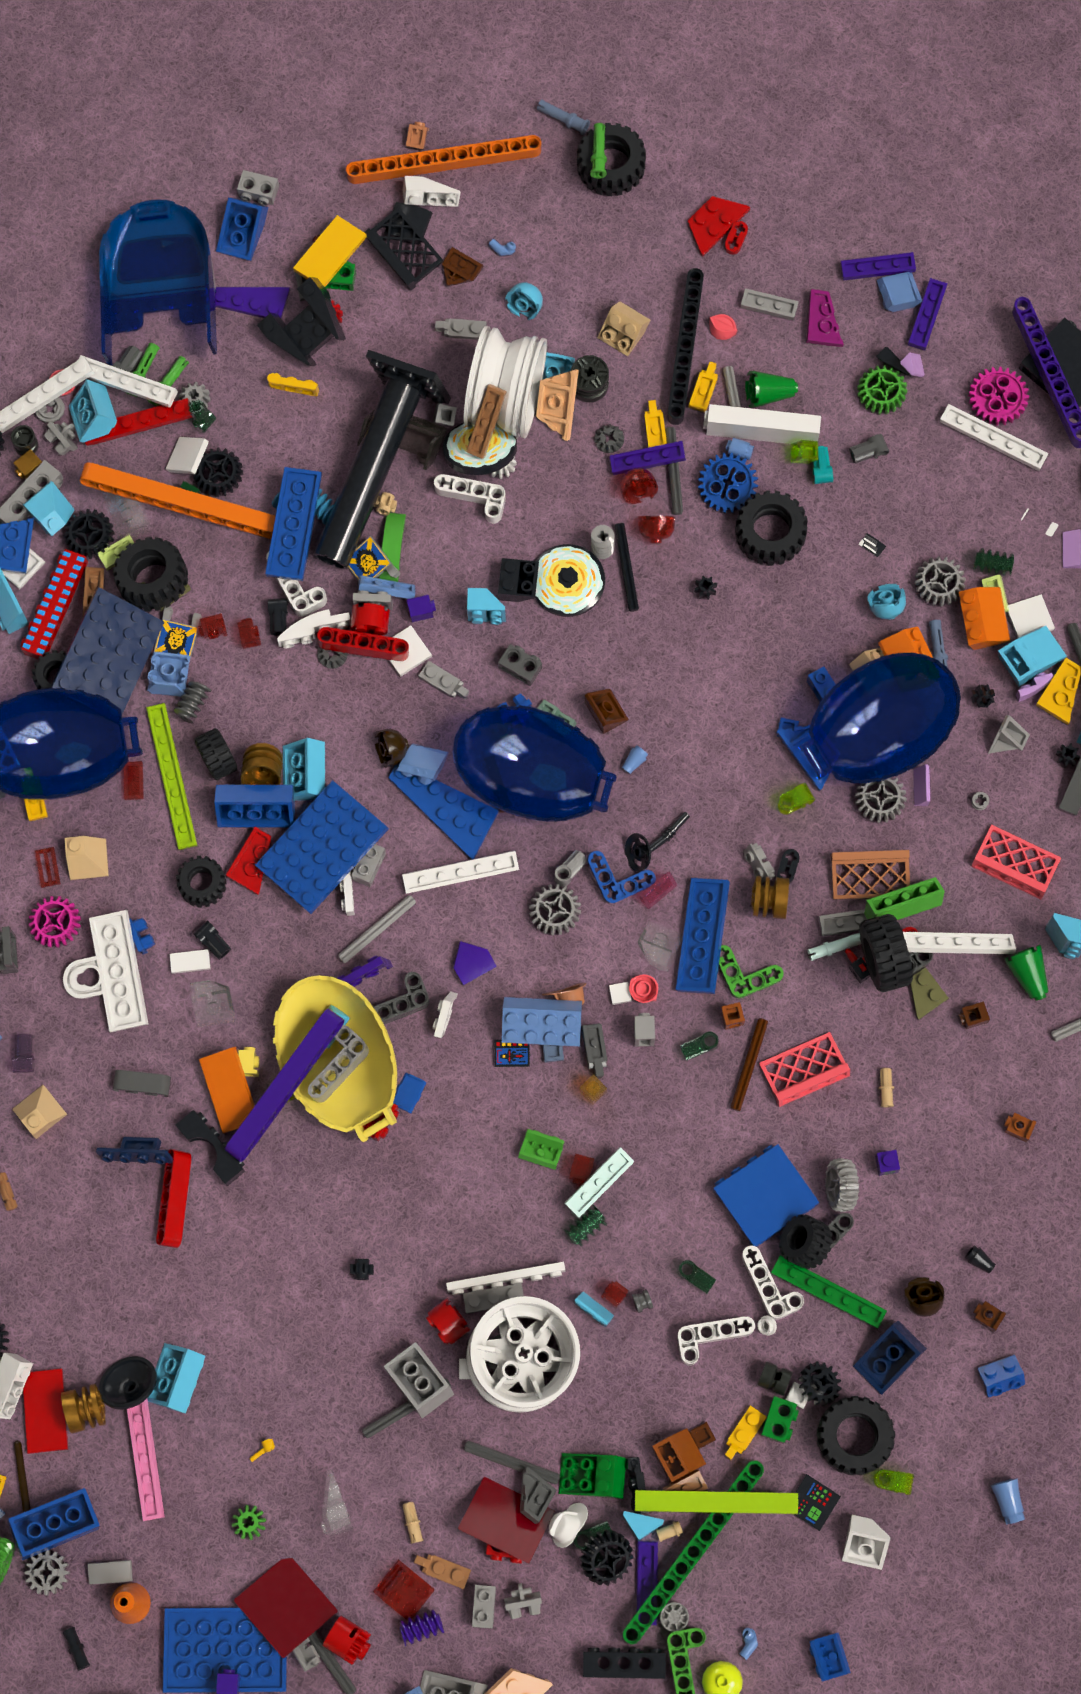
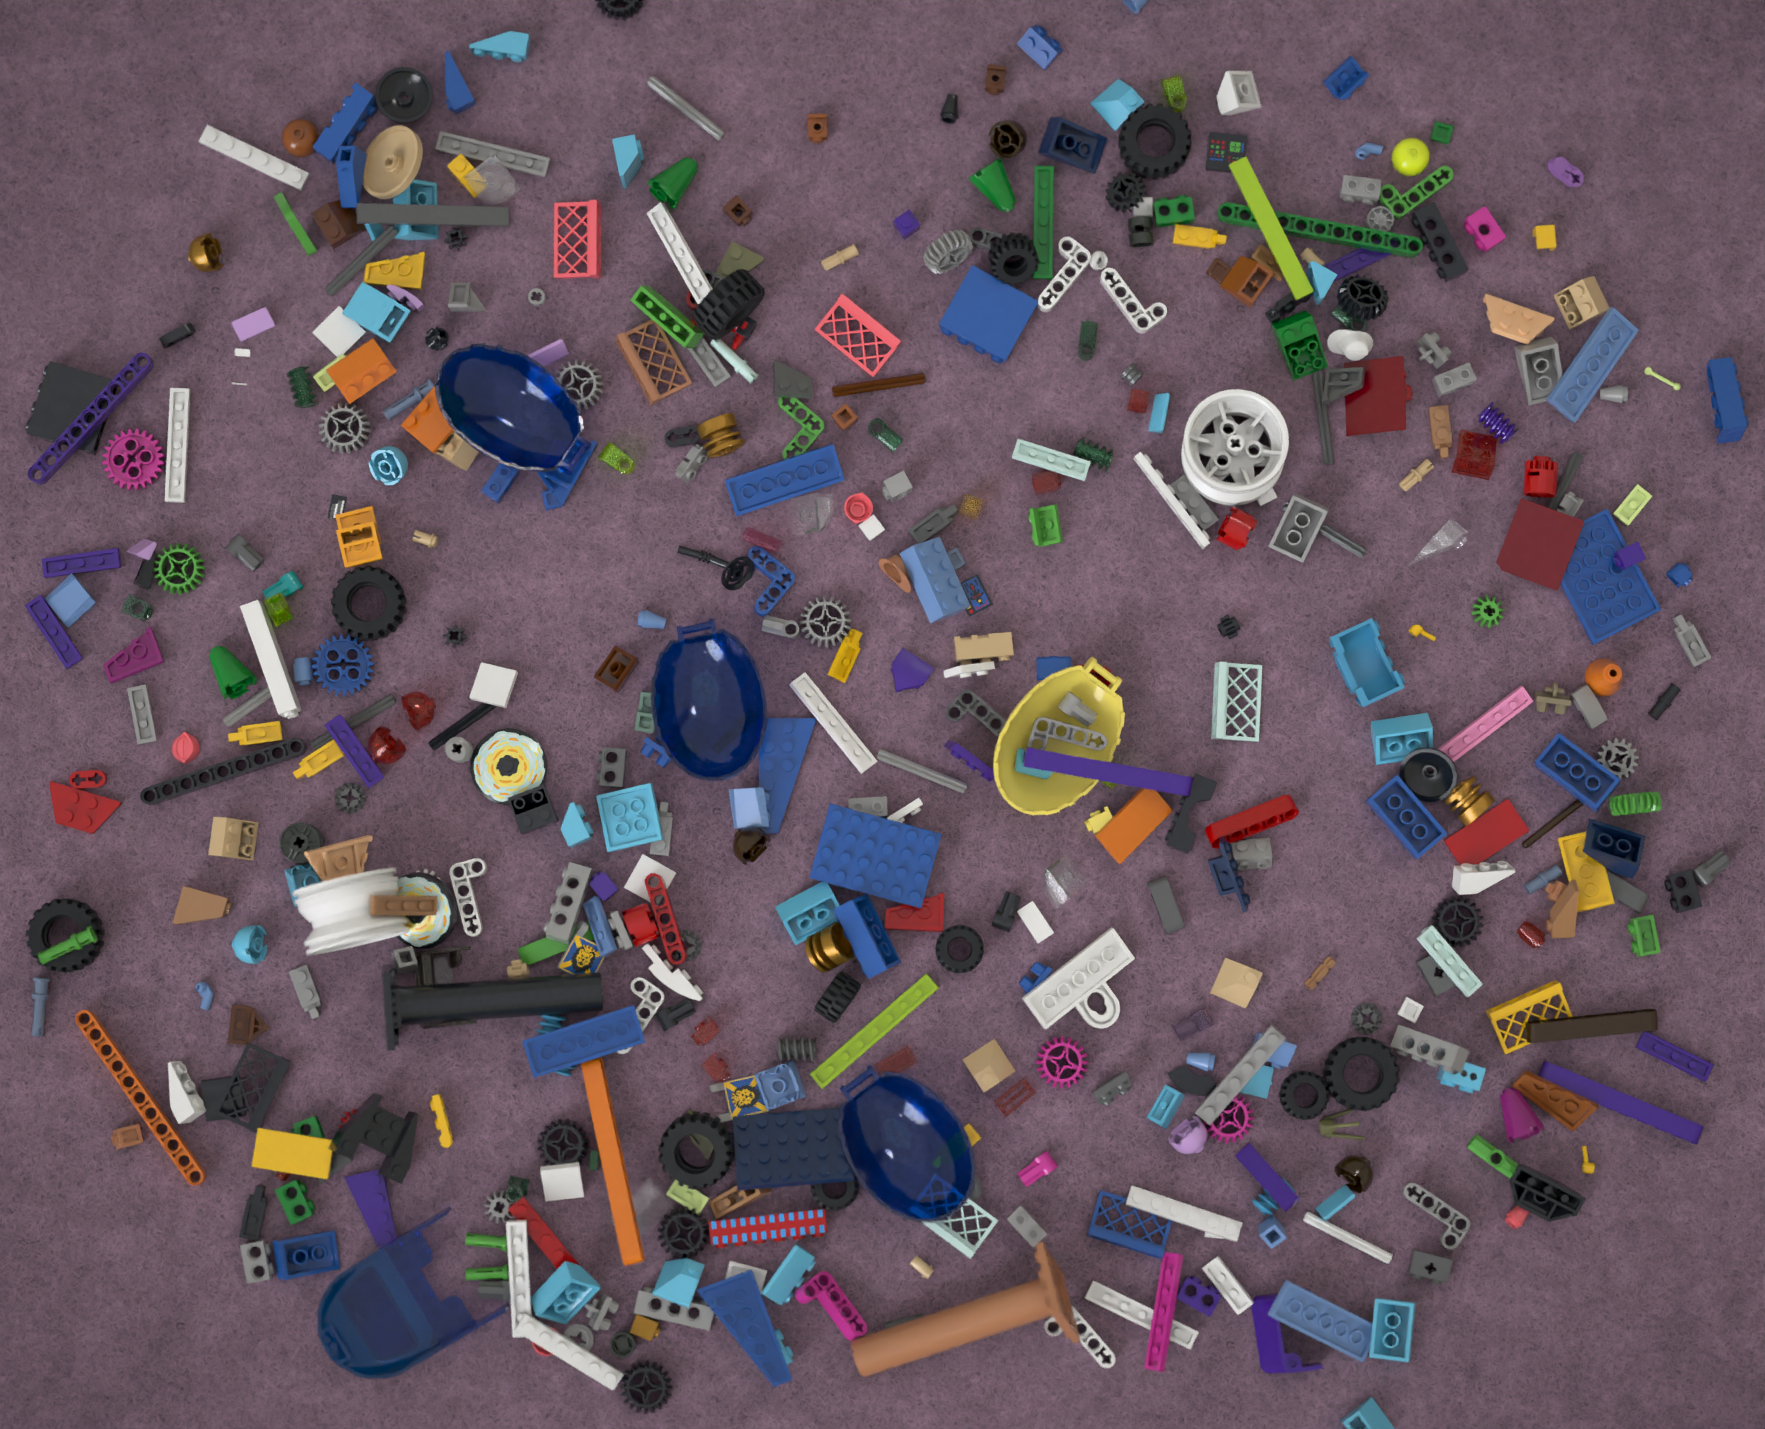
camera: 120 degrees left, 10 degrees up
none -> clear green brick [121,594,154,623]
none -> medium nougat slope [172,886,232,925]
none -> black hinge [239,1185,267,1241]
none -> green brick [275,1179,316,1225]
none -> light orange bracket [335,506,383,568]
none -> tan pin [412,530,438,548]
none -> white tile [469,662,518,708]
none -> light grey brick [544,862,592,945]
none -> medium azure plate [596,783,664,852]
none -> dark grey wing [773,361,813,399]
none -> yellow hinge [827,628,863,683]
none -> tan wedge [954,632,1014,665]
none -> green cone [968,158,1016,213]
none -> light grey piece [1057,691,1097,727]
none -> medium azure slope [1090,79,1145,131]
none -> light aqua fence [1211,662,1262,742]
none -> light grey bracket [1231,838,1272,871]
none -> dark azure cylinder [1329,618,1405,707]
none -> light grey bracket [1339,175,1381,205]
none -> blue brick [1365,775,1447,859]
none -> dark tan hips [1534,682,1572,715]

